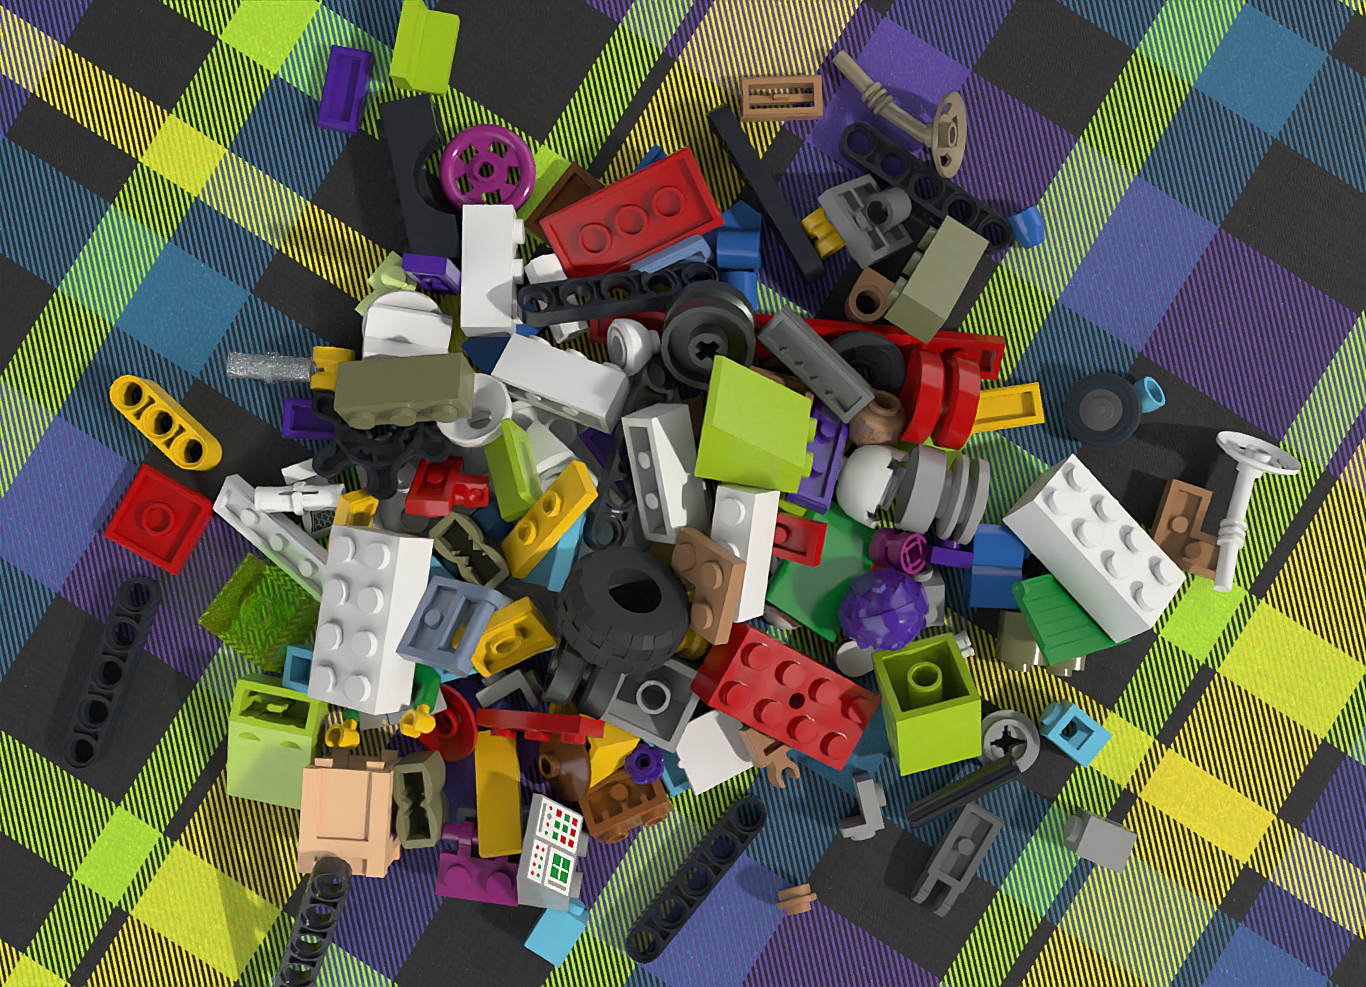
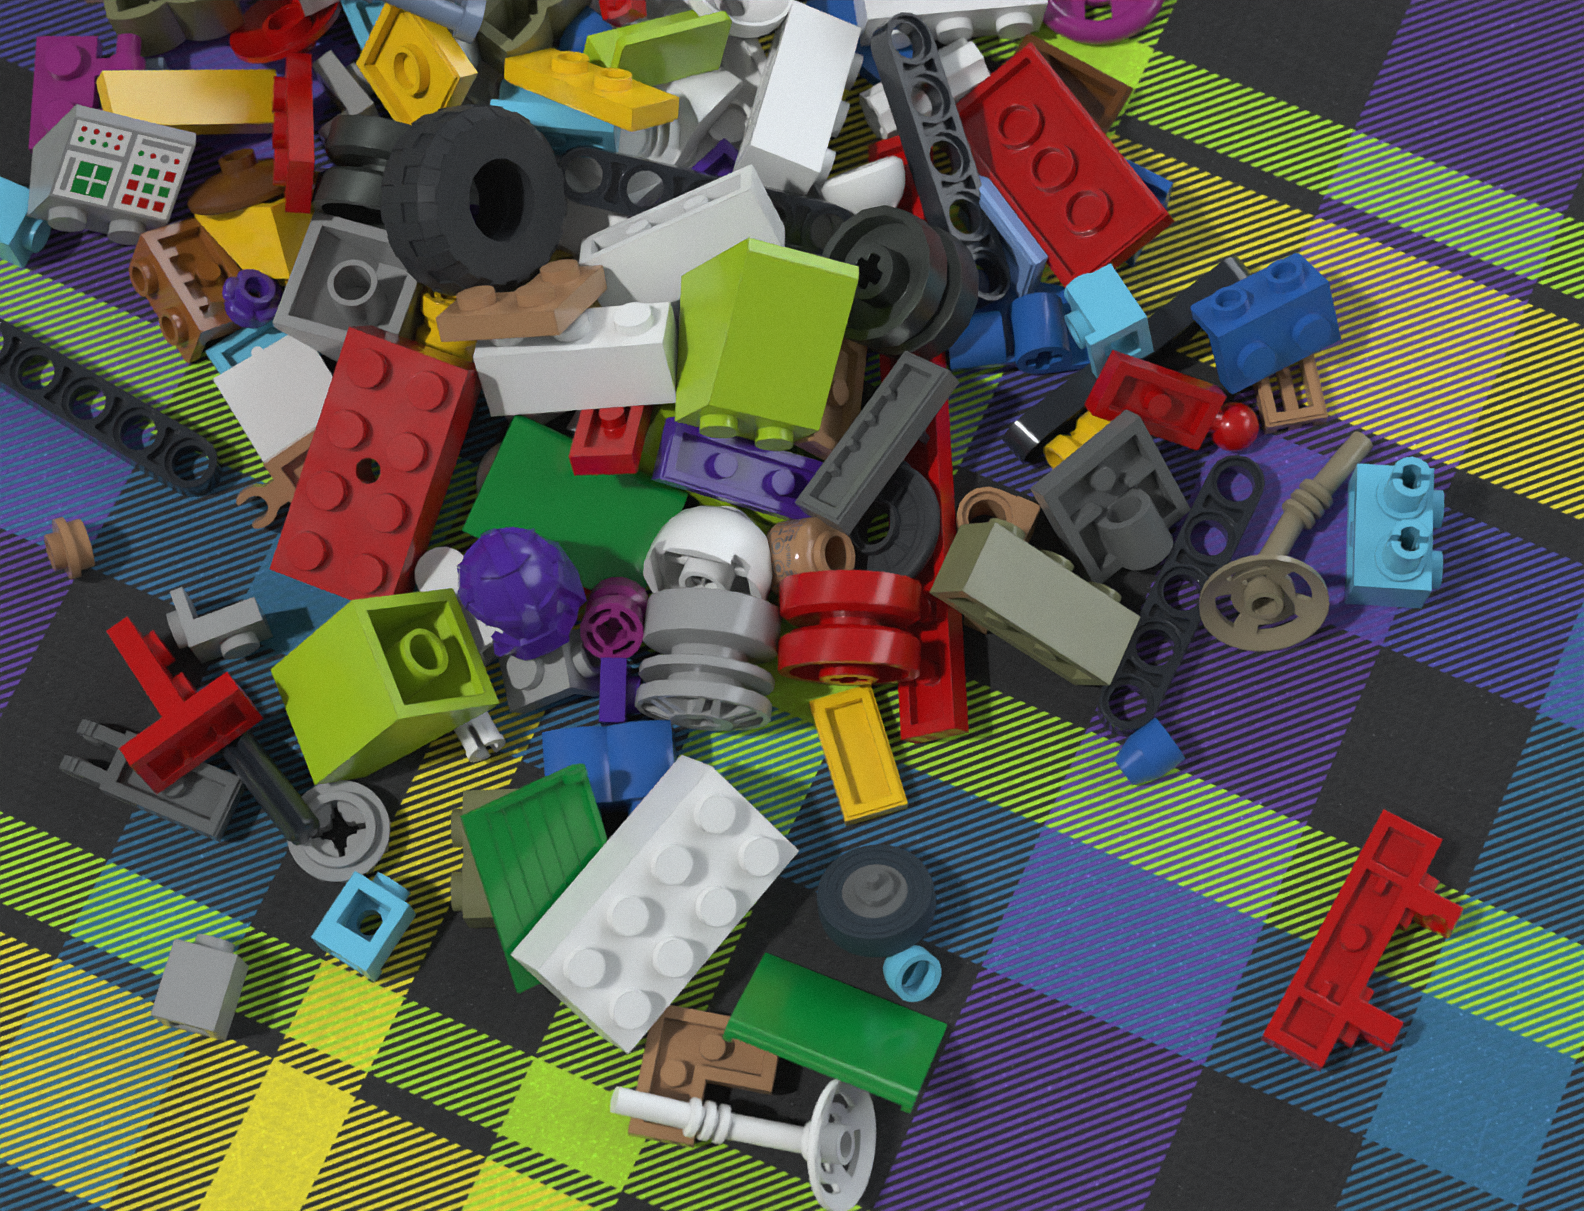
camera: 85 degrees right, 15 degrees down
none -> red bracket [106,616,263,795]
none -> green piece [722,952,948,1114]
none -> medium azure brick [1064,263,1154,379]
none -> red plate [1084,350,1259,452]
none -> blue bracket [1191,253,1341,395]
none -> red hinge [1261,809,1464,1072]
none -> medium azure brick [1345,457,1444,609]

